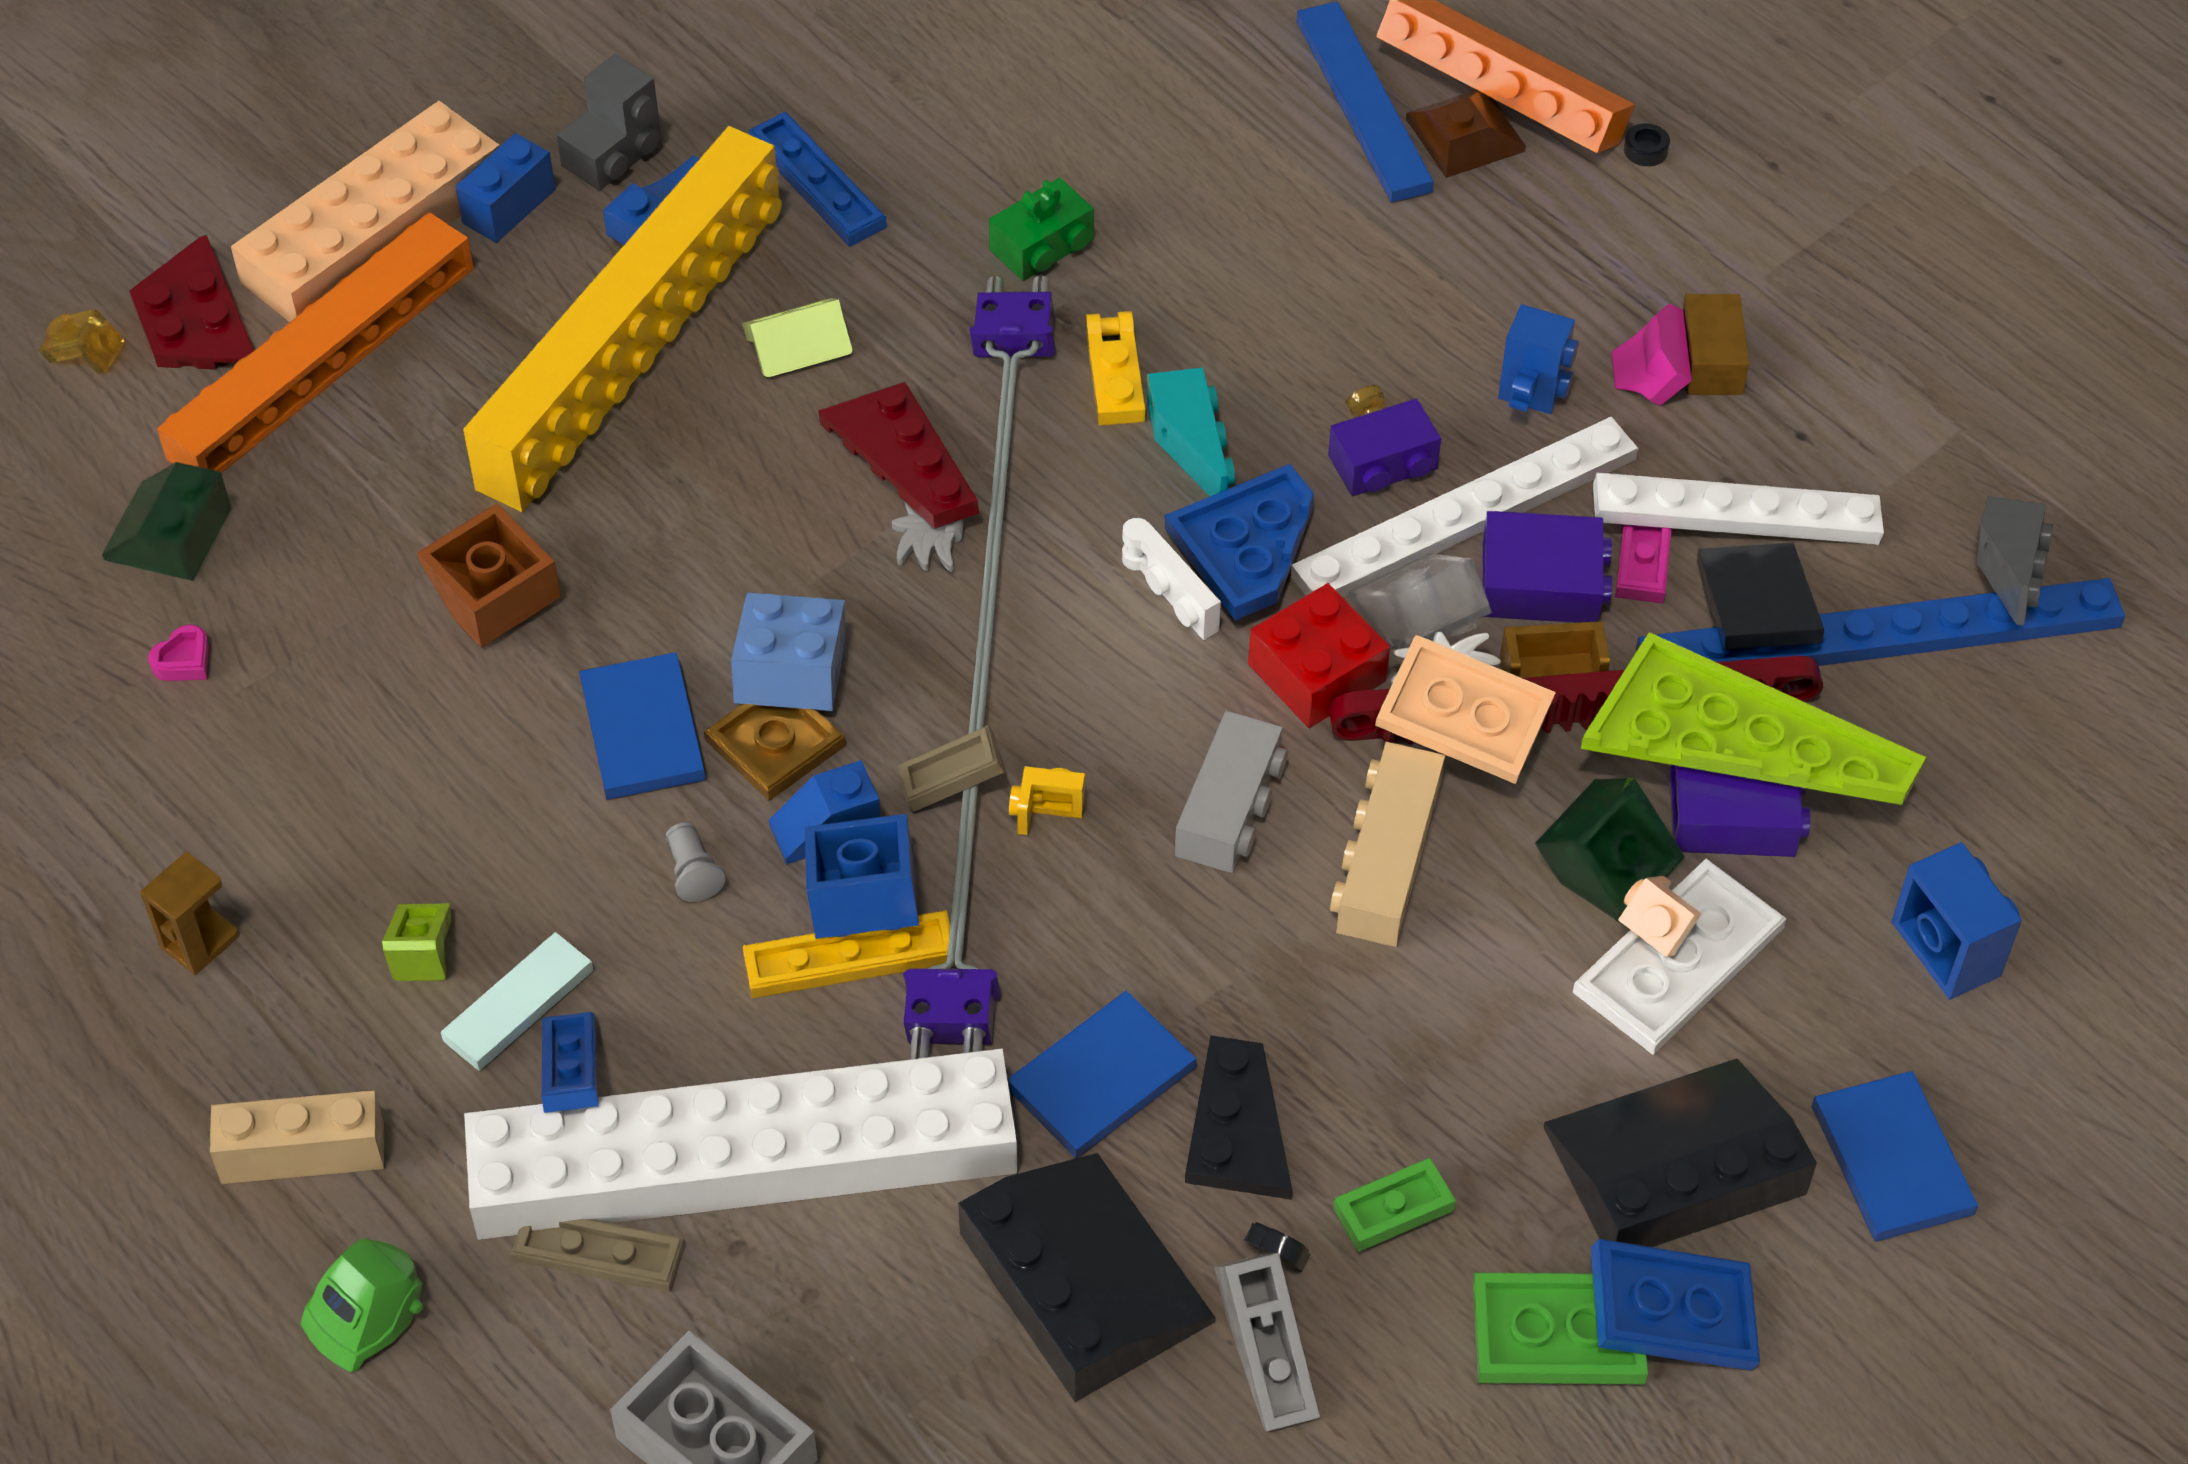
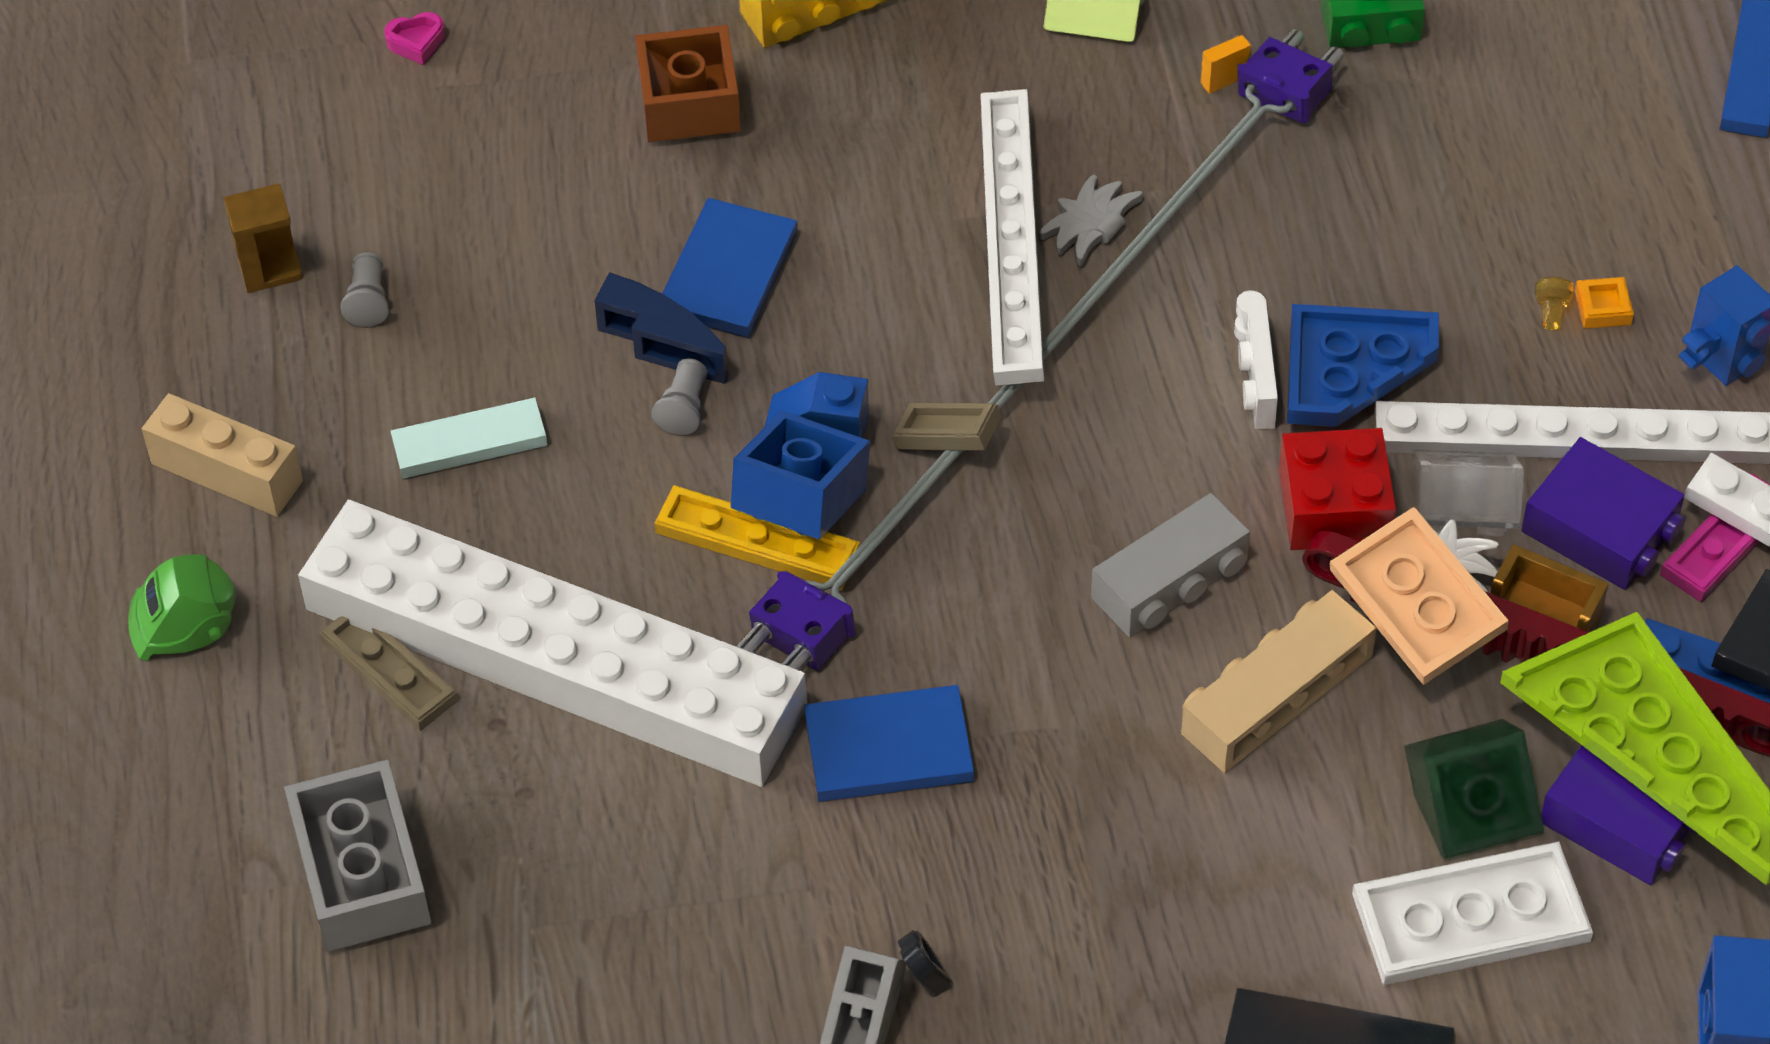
camera: 35 degrees right, 0 degrees up
lime slope [382,903,451,981] -> none
blue tile [541,1012,598,1113] -> none
pearl gold tile [704,704,846,801] -> none
medium blue brick [731,593,846,711] -> none
dark red wing [818,382,979,529] -> none
black slope [958,1153,1216,1402] -> none
yellow bracket [1009,766,1085,836] -> none
yellow plate [1085,311,1145,426] -> none
teal slope [1147,367,1235,497] -> none
black wing [1185,1035,1292,1200] -> none
dark purple brick [1328,398,1441,497] -> none
bright green plate [1333,1158,1456,1252] -> none
light nougat bracket [1618,876,1702,957] -> none
none -> light grey pin [340,252,389,327]
none -> dark blue slope [594,272,729,384]
none -> white plate [981,89,1044,386]
none -> light orange tile [1201,35,1251,94]
none -> light orange tile [1575,277,1634,329]

